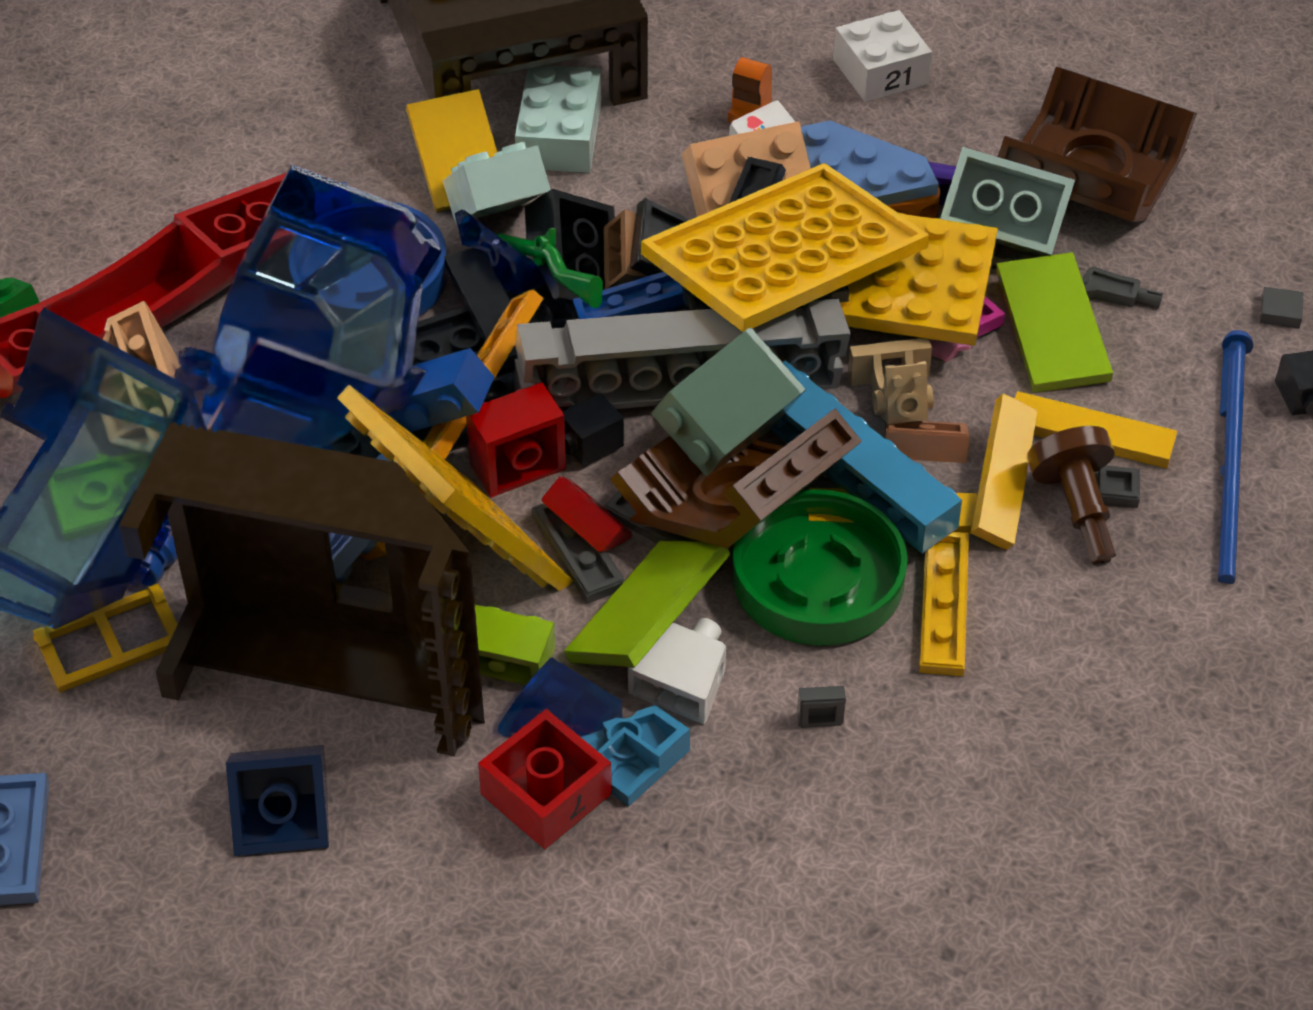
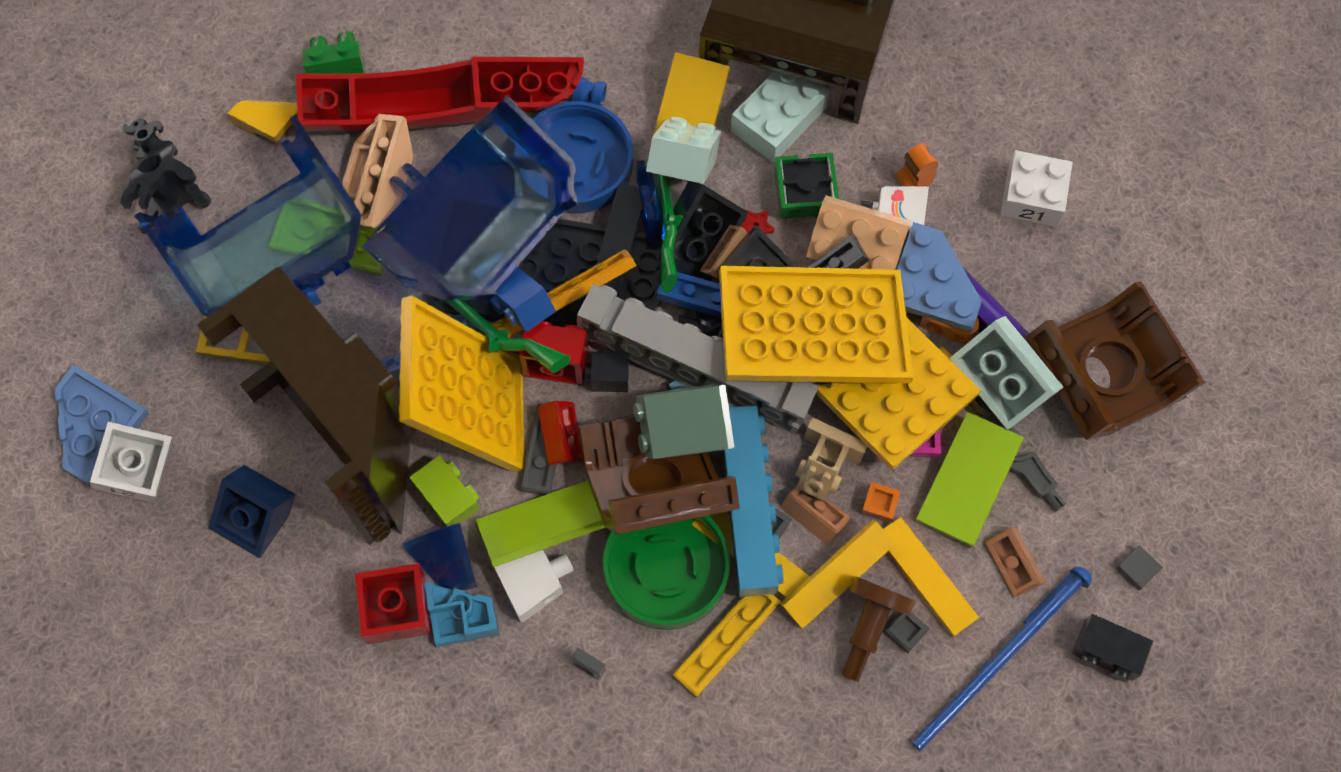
camera: 35 degrees right, 20 degrees up
none -> white brick [90,422,172,503]
none -> green piece [438,286,571,373]
none -> piece [774,153,839,219]
none -> orange plate [861,482,901,522]
none -> nougat slope [984,527,1046,598]

